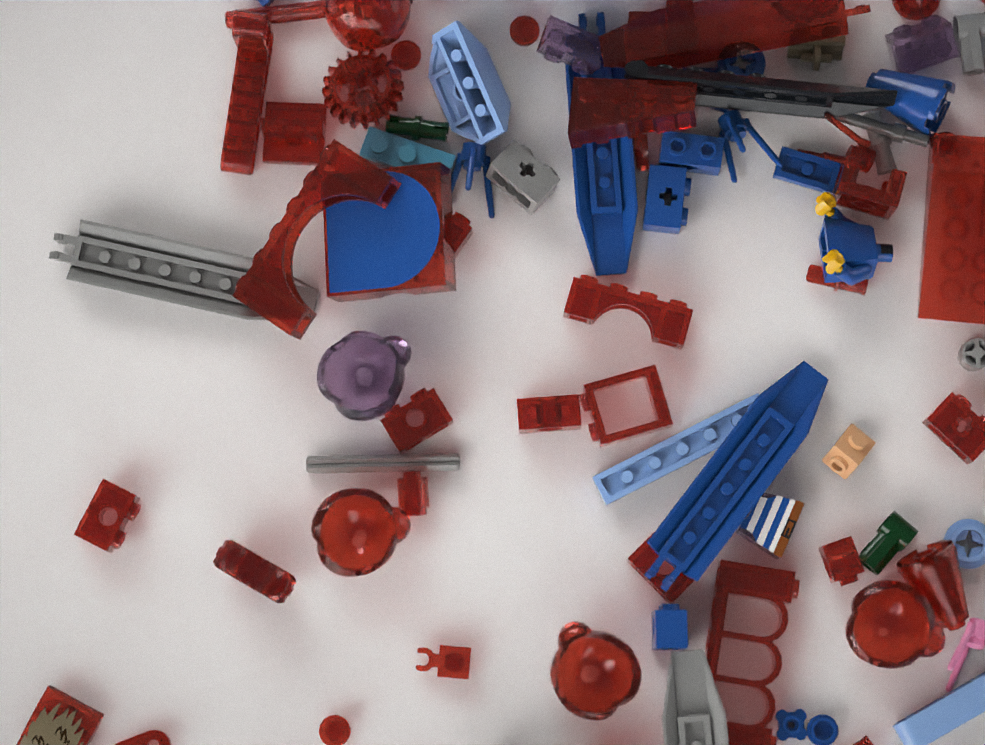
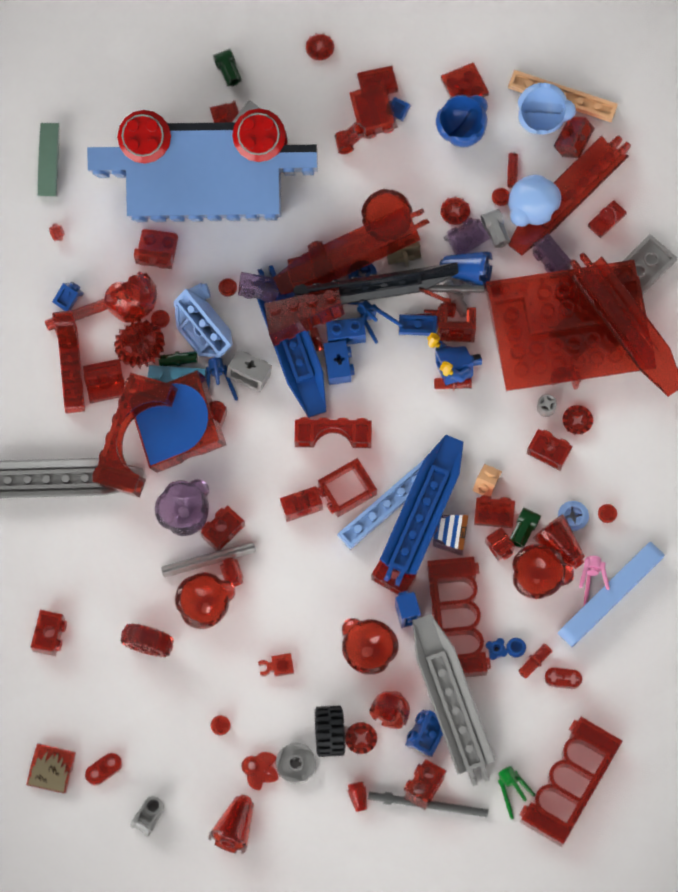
camera: 15 degrees left, 10 degrees down
none -> light blue cone [188,283,211,301]
none -> clear red bracket [474,496,515,528]

